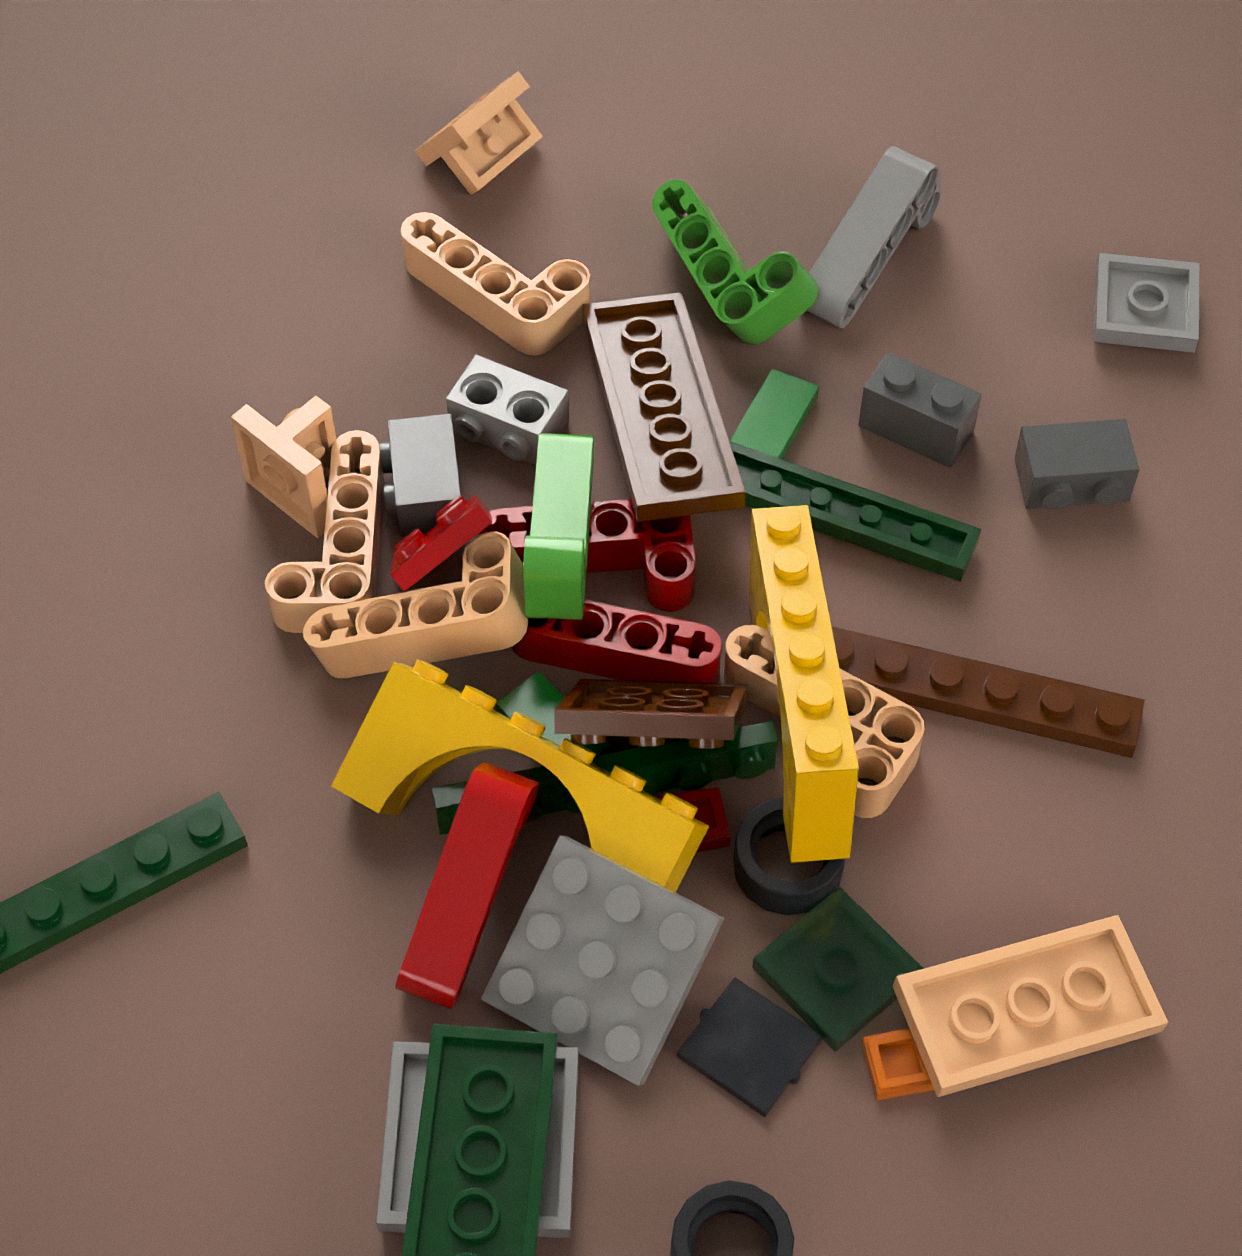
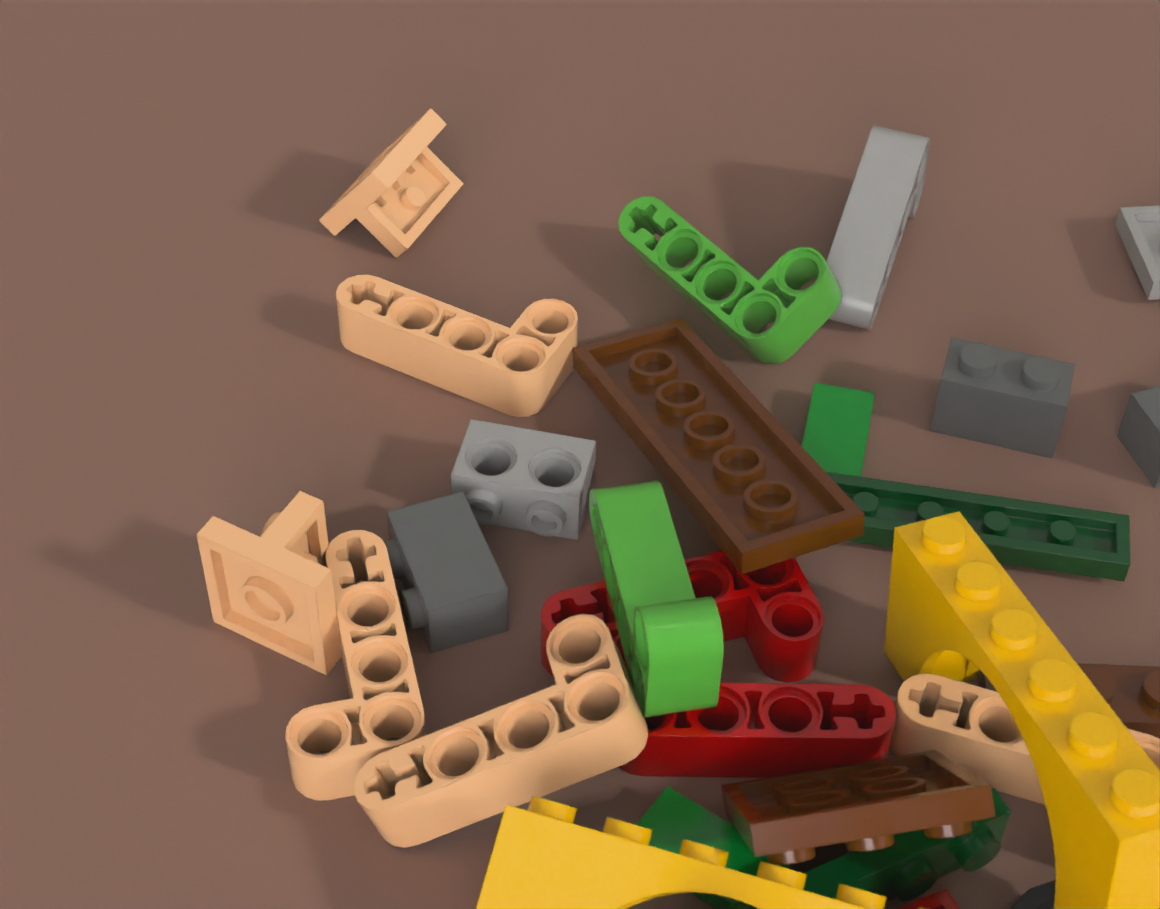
camera: 15 degrees left, 10 degrees down
red plate [390,494,492,592] -> none

